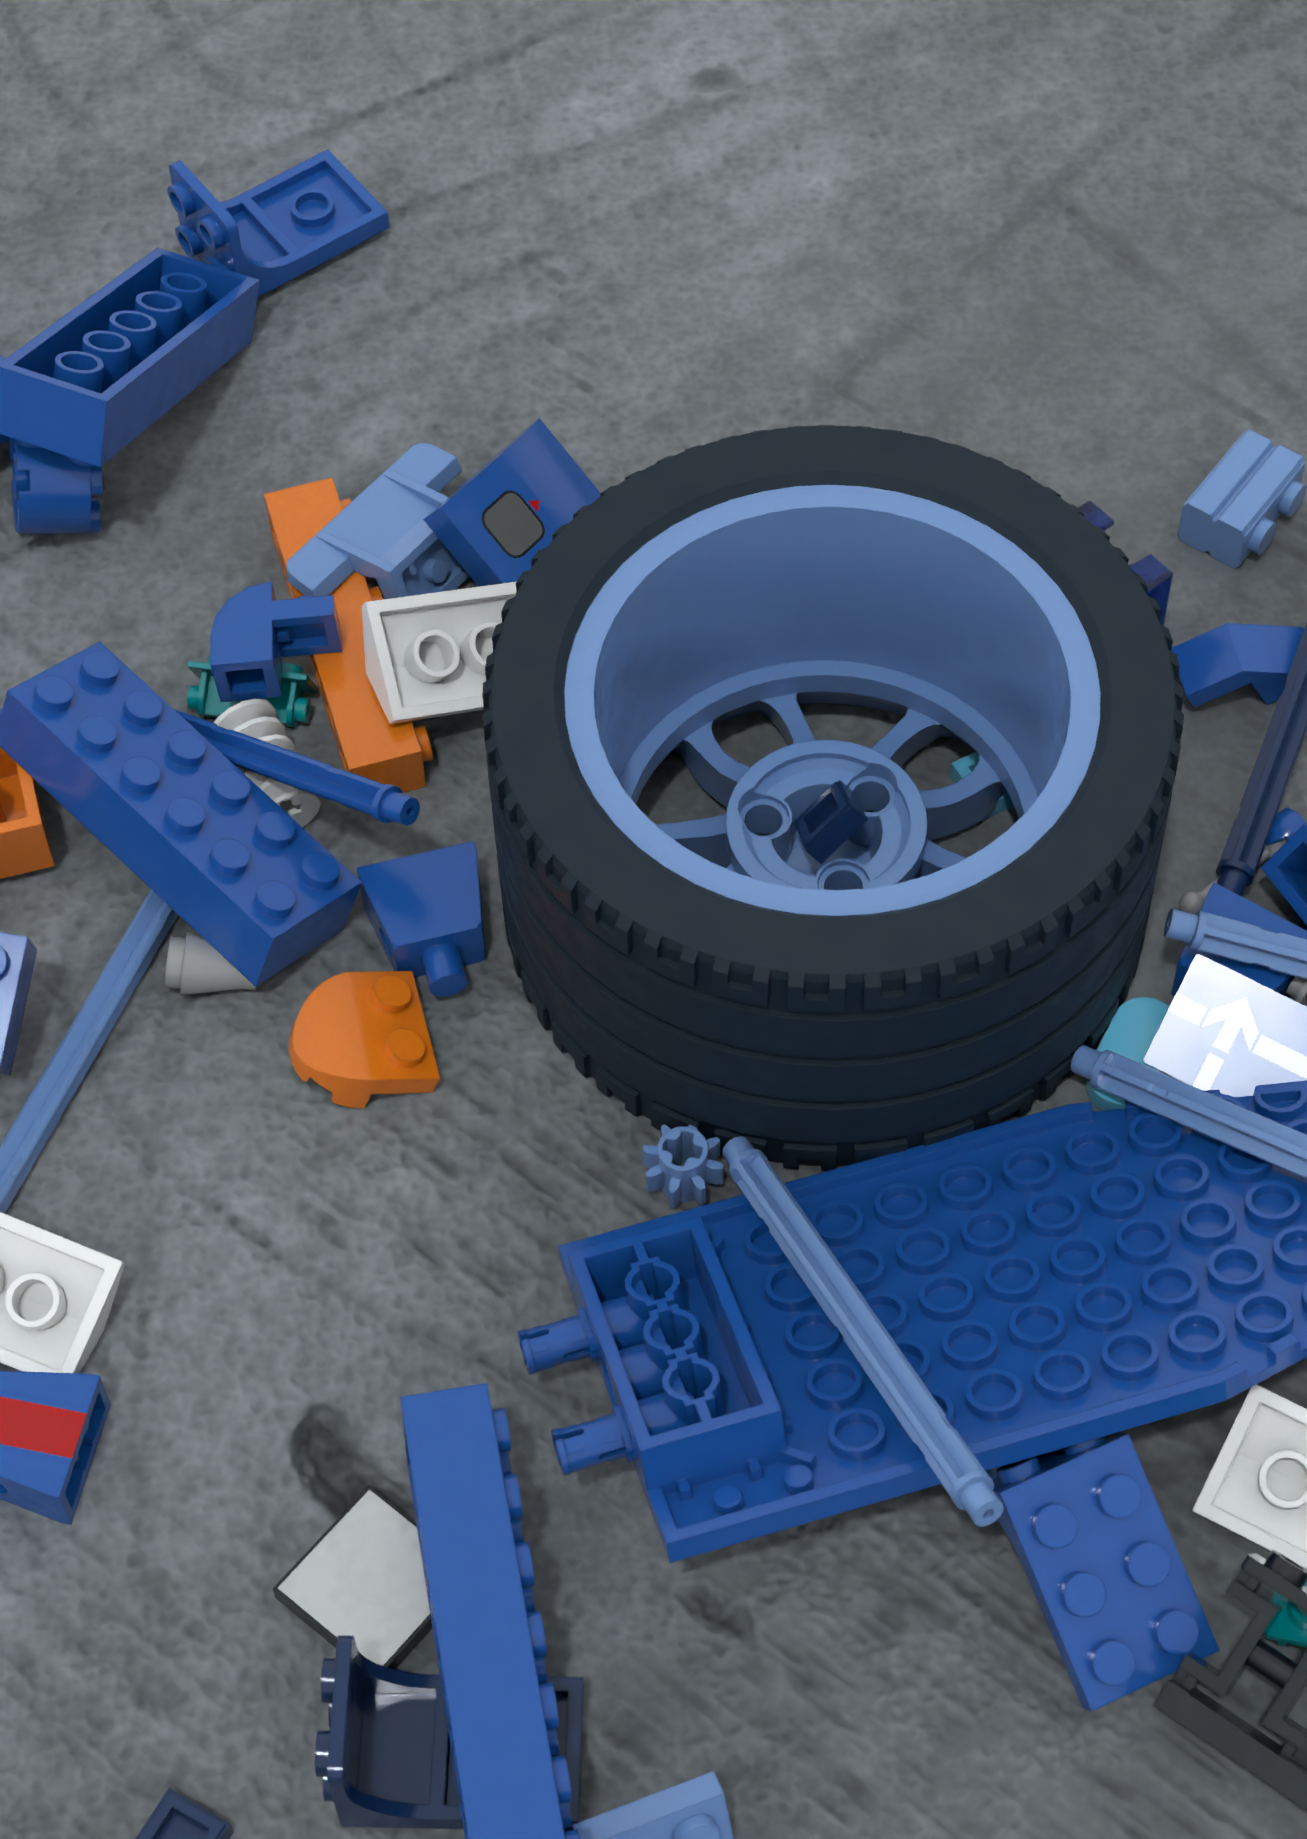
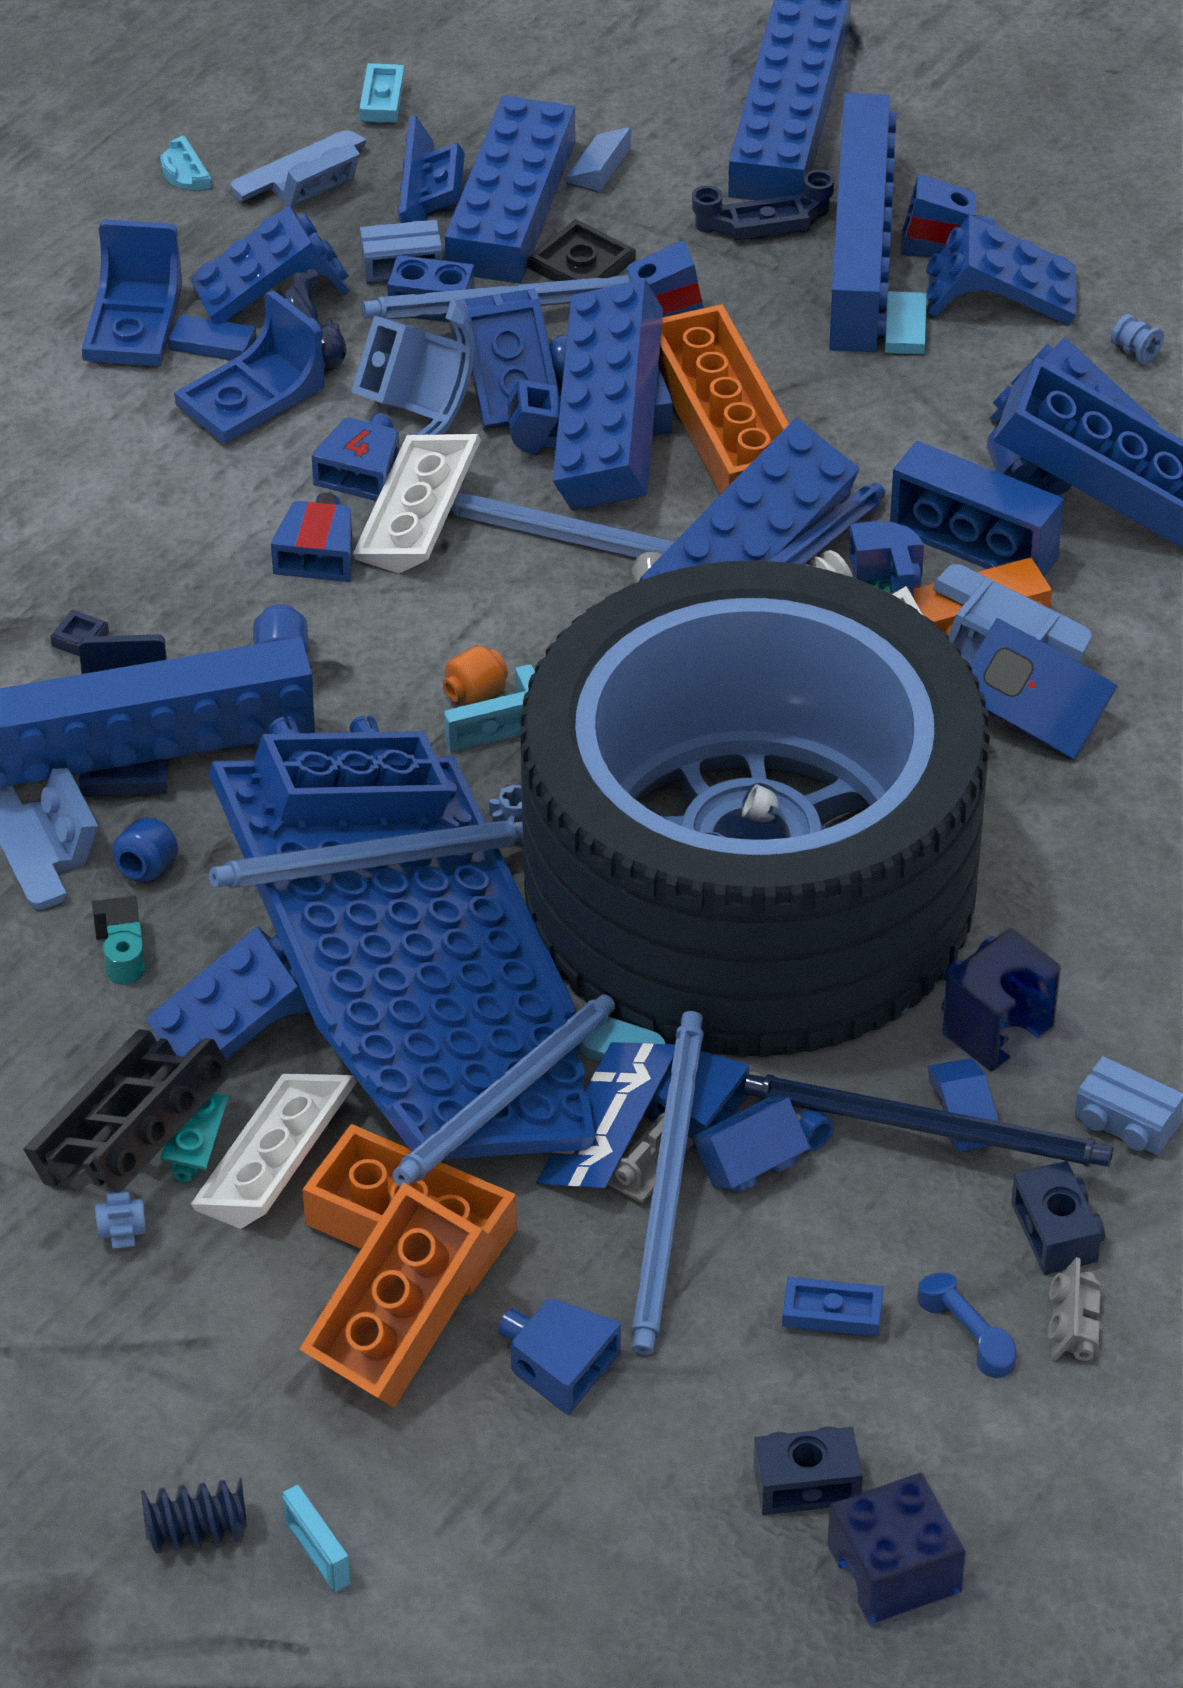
camera: 85 degrees right, 10 degrees down
none -> teal leg [92,896,145,985]
none -> blue head [112,817,178,883]
none -> blue head [253,604,309,654]
none -> orange head [443,645,508,706]
none -> medium azure bracket [444,664,535,752]
none -> white hinge [742,784,780,823]
none -> blue brick [890,441,1064,577]

